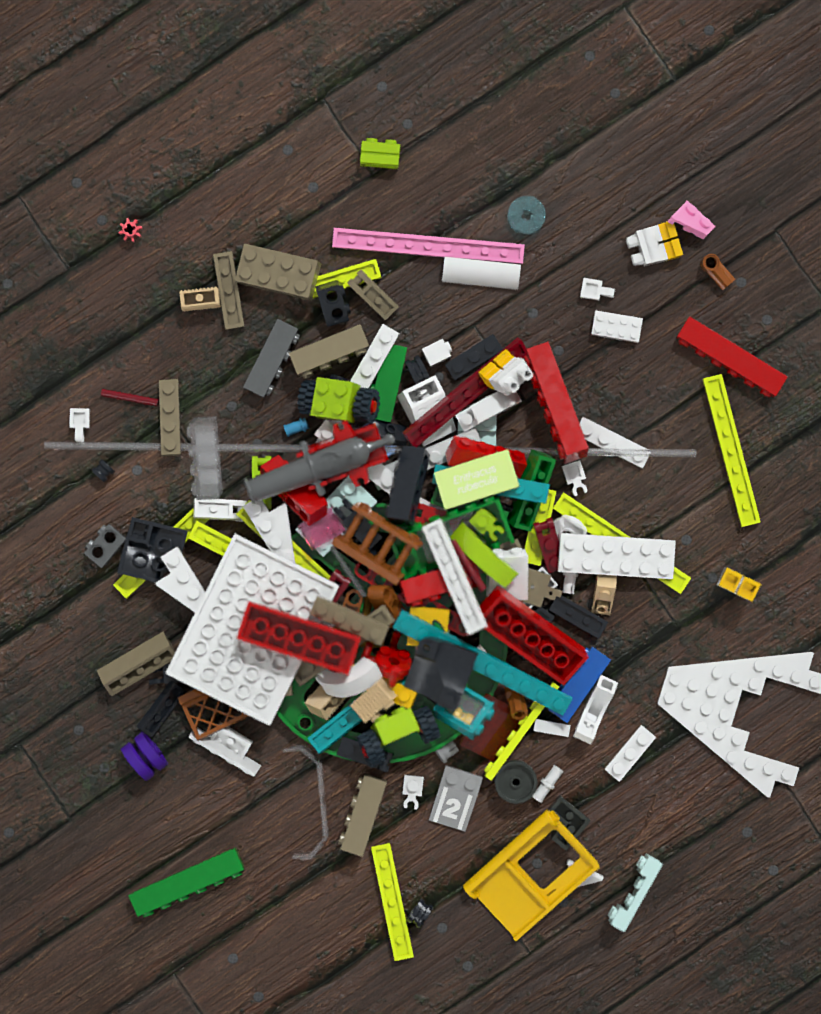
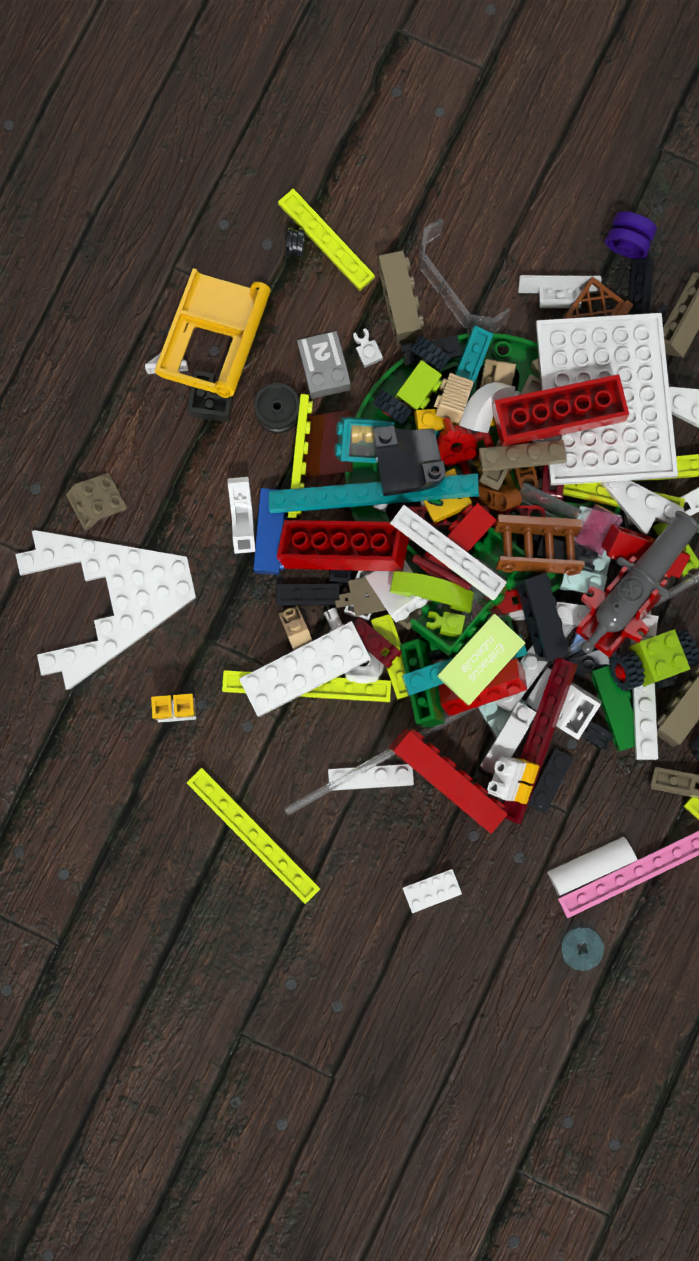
camera: 145 degrees right, 5 degrees down
green brick [128,847,245,918] -> none
dark azure pin [283,417,309,437] -> none
white brick [422,339,453,368] -> none
light grey bush [435,741,459,764] -> none
dark orange piece [504,686,528,720] -> none
white pin [532,765,564,803] -> none
white piece [533,719,571,737] -> none
white plate [562,460,587,496] -> none
white plate [580,278,615,301] -> none
white plate [605,725,656,782] -> none
light aqua piece [607,853,663,932] -> none
white hips [626,221,683,267] -> none
bright pink wing [668,201,715,239] -> none
red brick [676,316,788,398] -> none
dark orange piece [700,254,735,290] -> none
none -> dark tan bracket [66,473,127,530]

